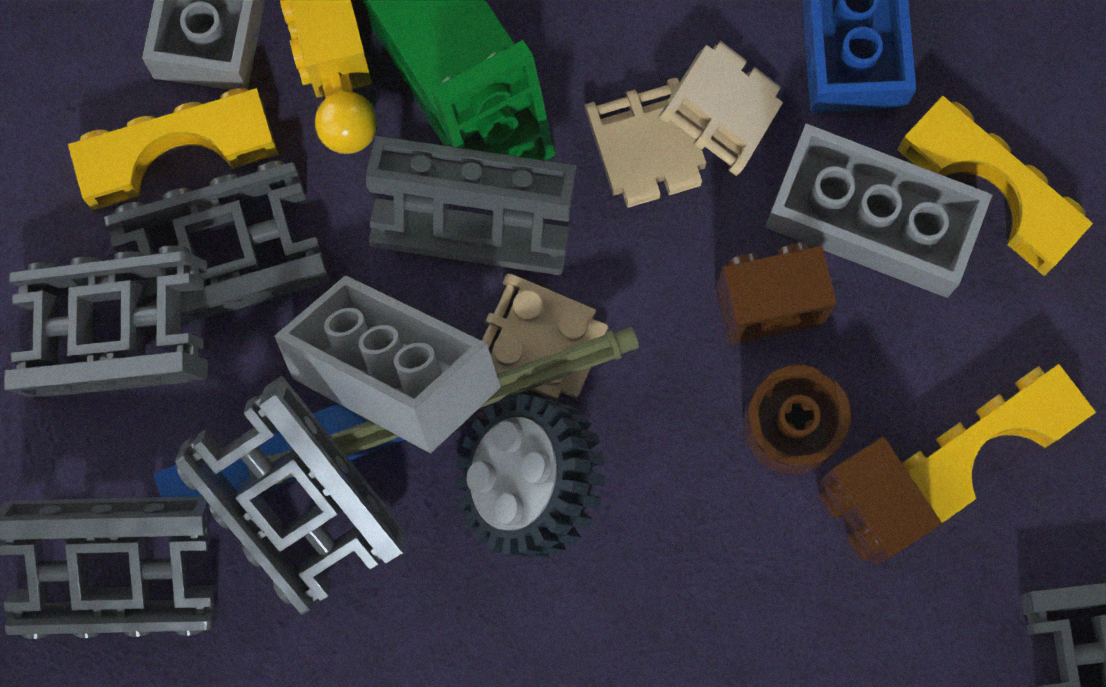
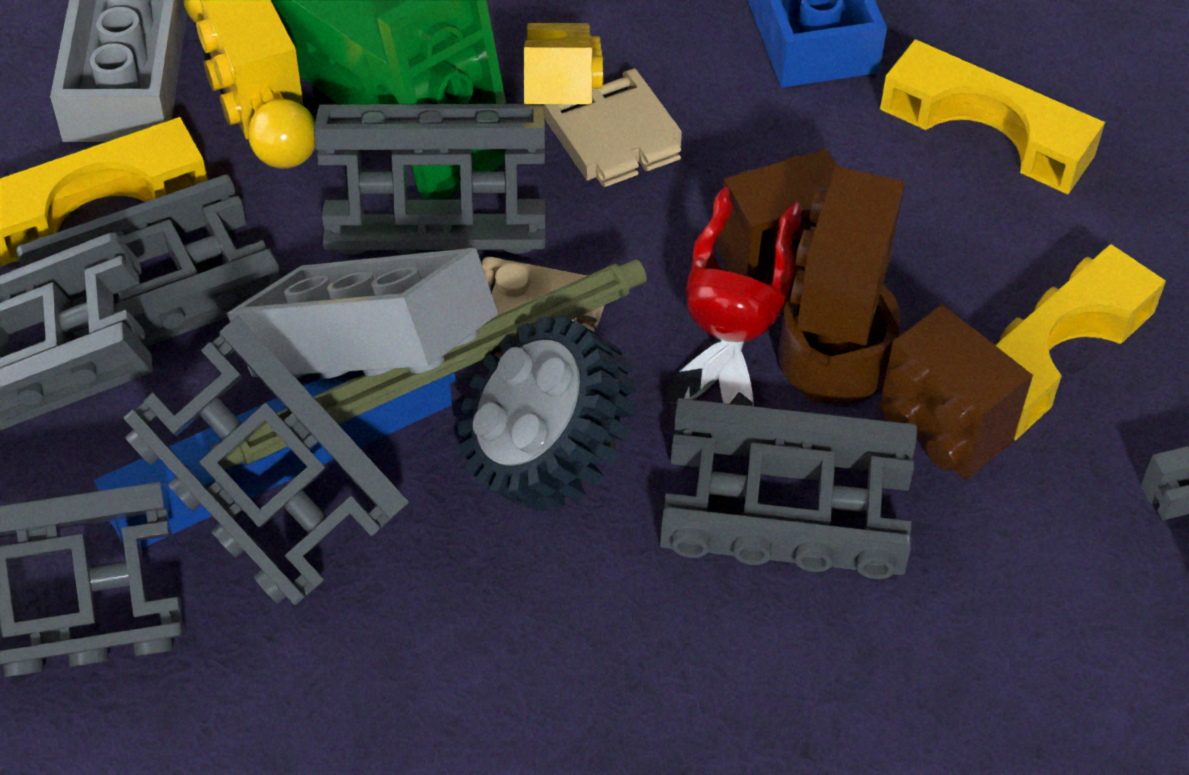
camera: 10 degrees left, 25 degrees down
tan plate [658,40,783,176] -> none
light grey brick [765,124,993,298] -> none
none -> yellow arch [524,23,603,104]
none -> dark grey fence [660,398,917,579]
none -> red hair [666,187,802,407]
none -> reddish brown brick [790,165,906,346]

